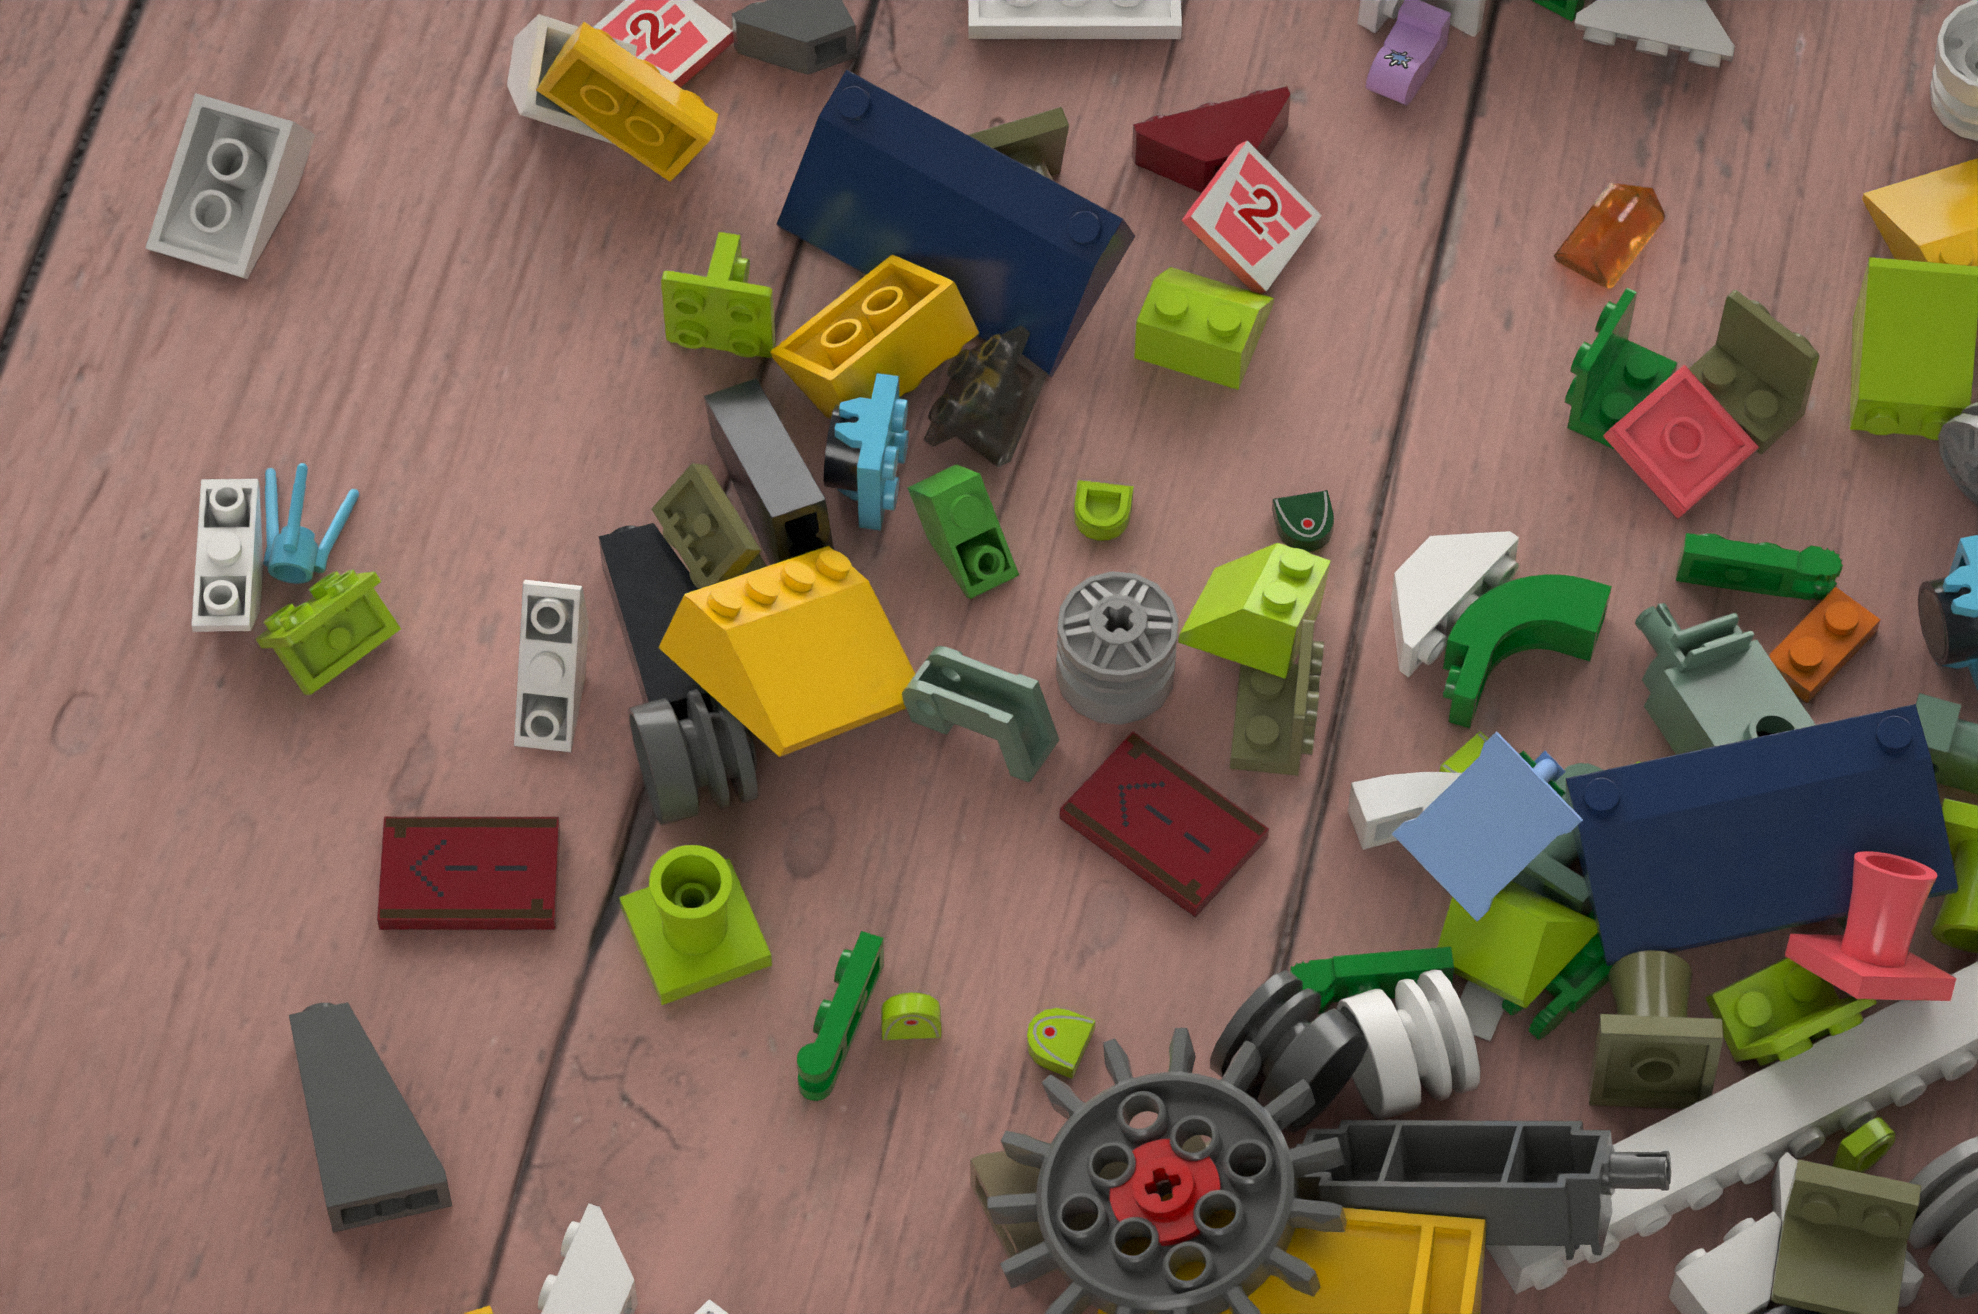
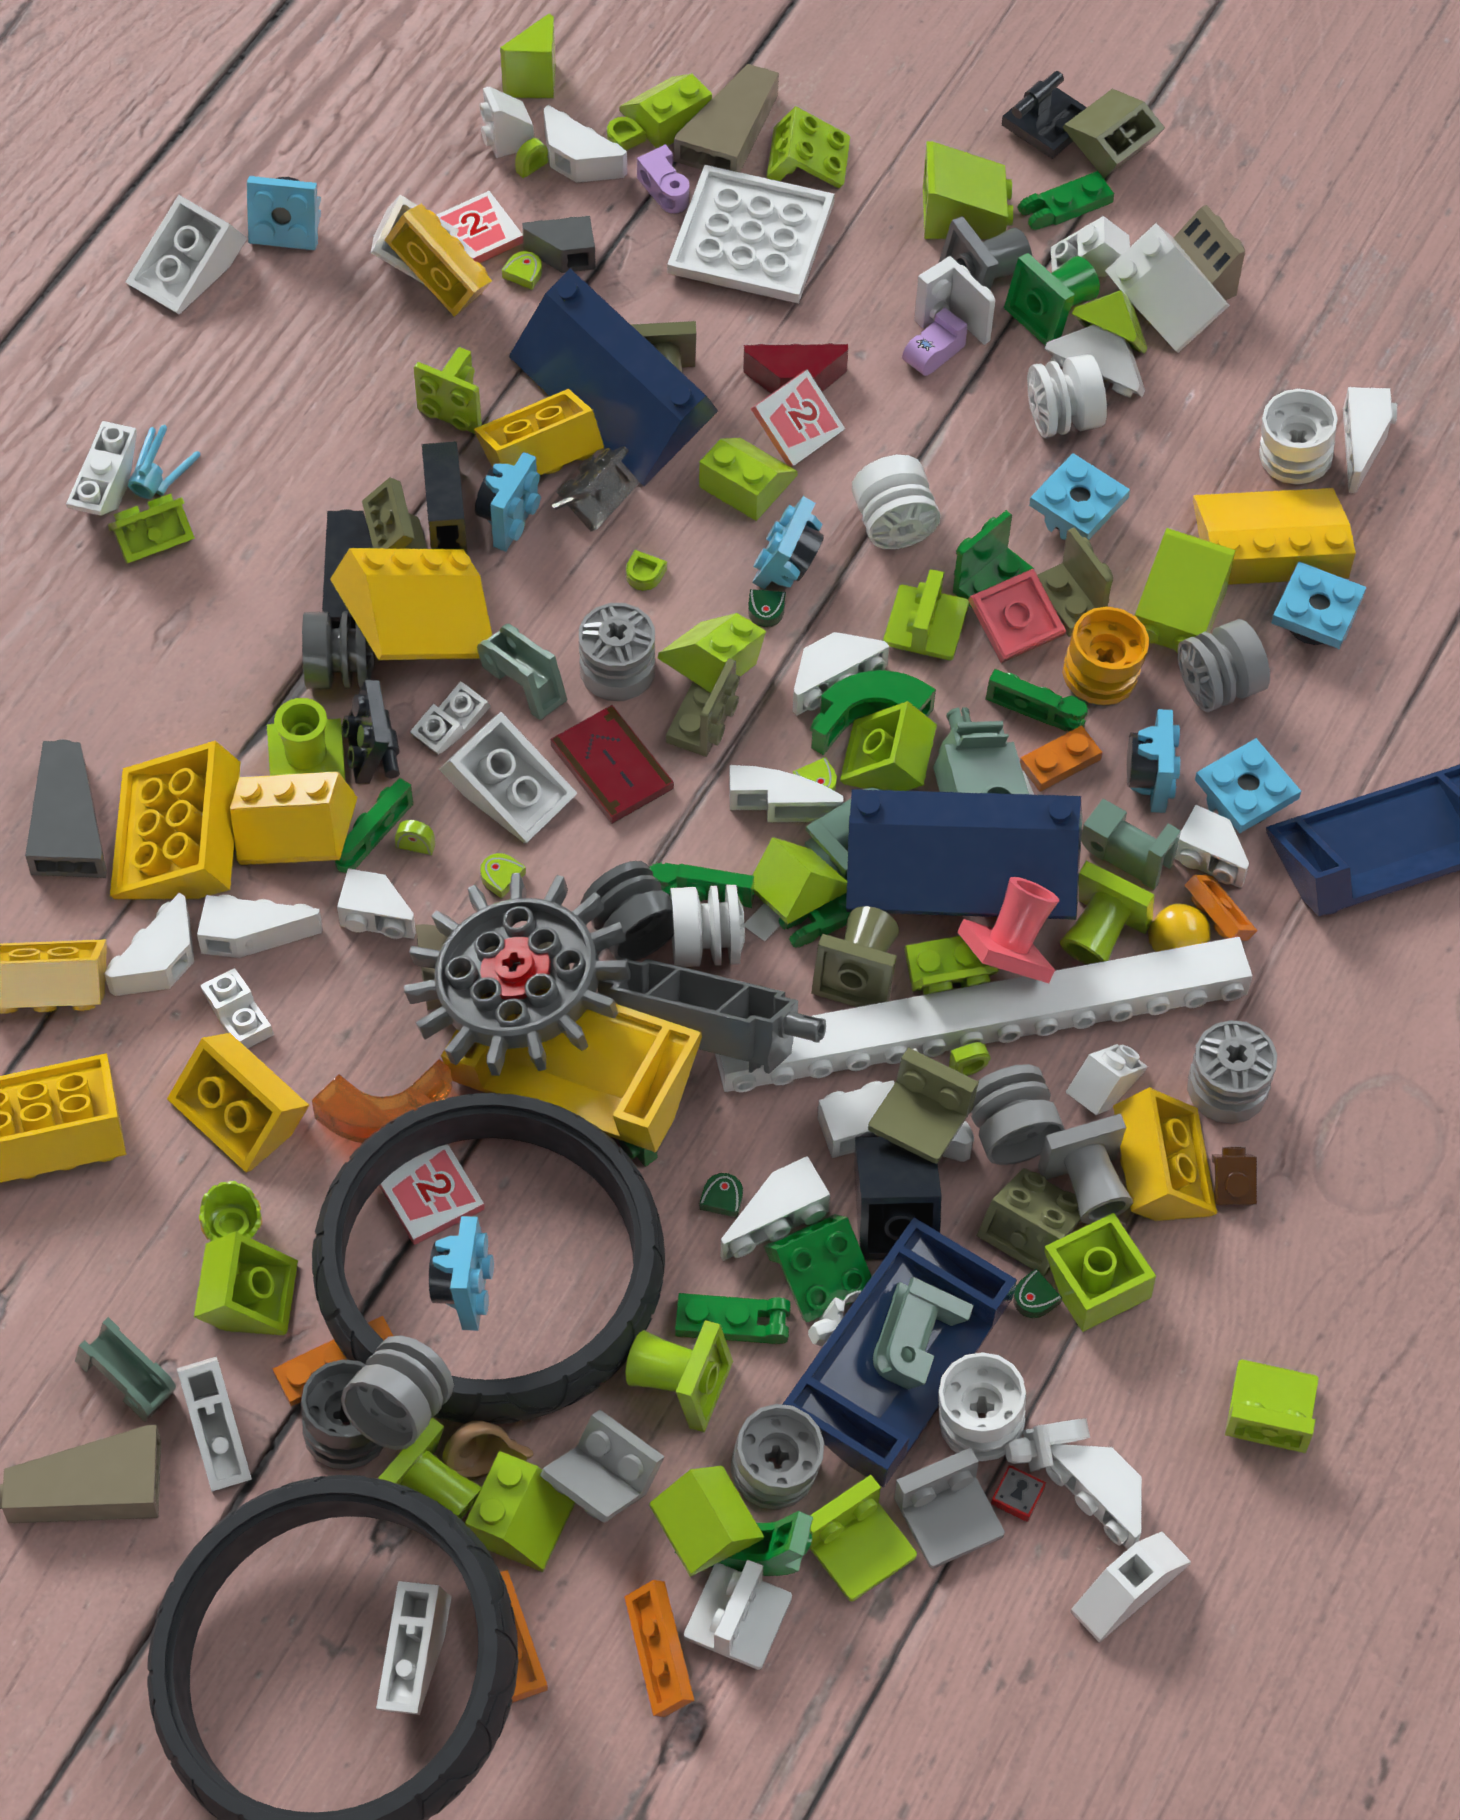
camera: 15 degrees right, 0 degrees up
dark red tile [377,816,560,930] -> none
white slope [514,580,589,752] -> none
bright green slope [907,464,1019,599] -> none
light blue piece [1392,732,1583,921] -> none
clear orange slope [1554,183,1665,288] -> none
none -> yellow slope [110,740,241,899]
none -> white slope [197,895,322,958]
none -> yellow slope [230,772,358,865]
none -> medium azure piece [247,176,321,250]
none -> white slope [337,868,416,939]
none -> black plate [342,680,400,784]
none -> white slope [410,681,491,755]
none -> white slope [439,712,577,844]
none -> lime tile [502,251,542,290]
none -> medium azure piece [752,496,824,589]
none -> lime slope [840,701,937,791]
none -> white wheel [852,455,940,549]
none -> lime bracket [883,569,969,661]
none -> white wheel [1027,354,1107,438]
none -> medium azure piece [1029,453,1130,540]
none -> light orange wheel [1062,607,1149,705]

